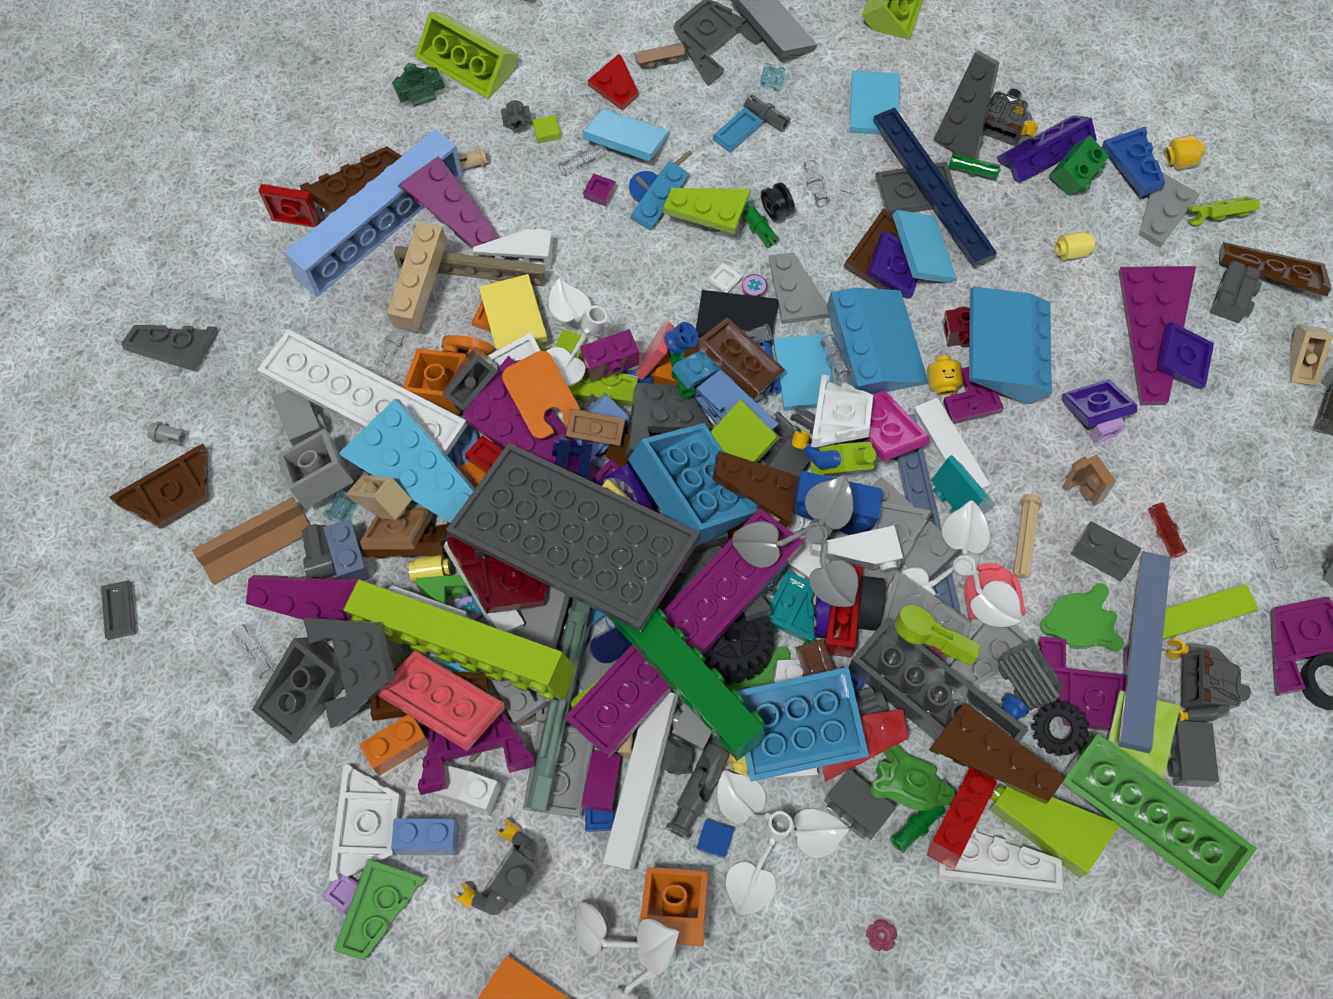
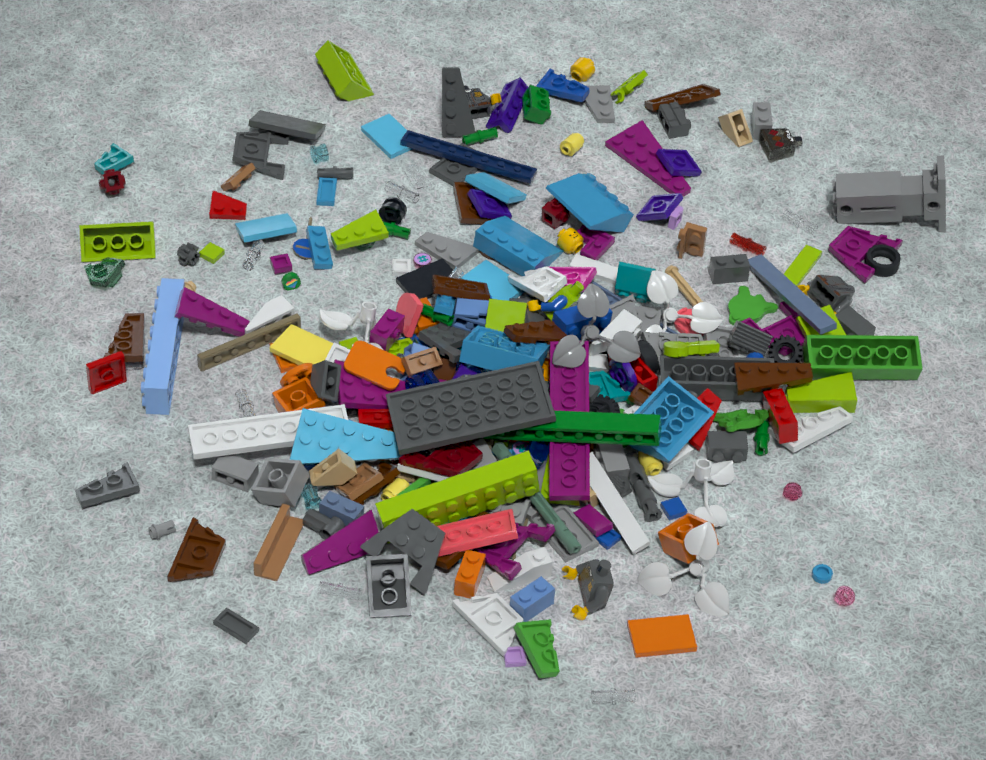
camera: 45 degrees left, 20 degrees down
tan brick [387,221,447,332] -> none
blue wheel [664,322,698,355] -> none
clear pin [820,335,853,383] -> none
none -> green tile [281,272,301,291]

